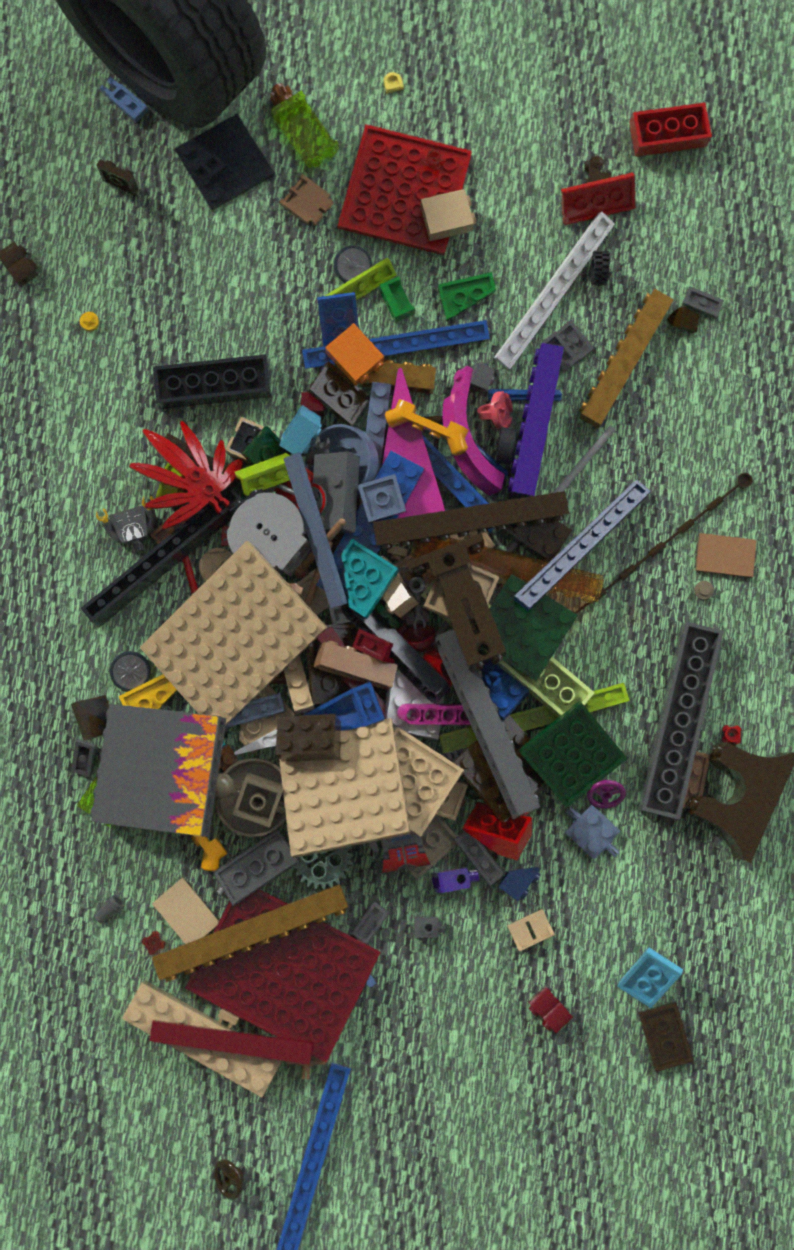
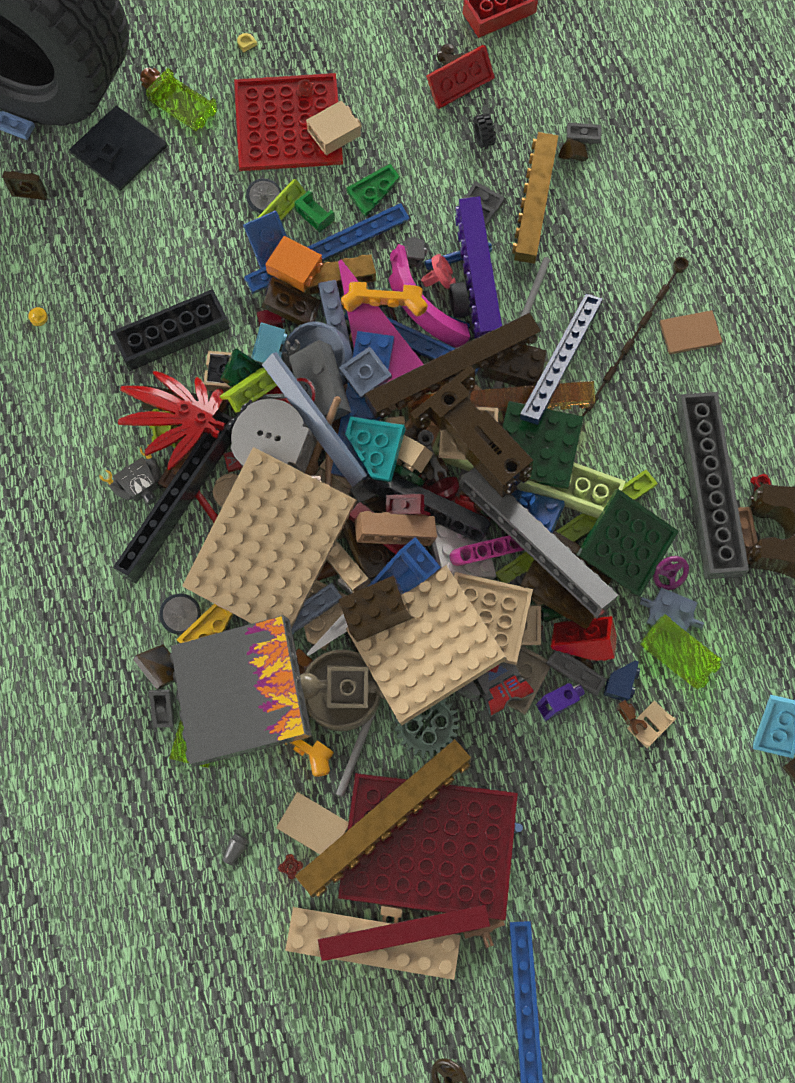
camera: 15 degrees left, 10 degrees down
dark grey tile [213,829,300,906] -> none
medium nougat plate [279,174,334,226] -> none
dark grey plate [351,901,390,944] -> none
dark grey brick [414,916,442,938] -> none
white plate [494,212,615,370] -> none
dark red brick [528,986,573,1033] -> none
dark tan plate [694,581,714,600] -> none
none -> reddish brown plate [617,700,648,735]
none -> clear neon green panel [639,614,722,690]

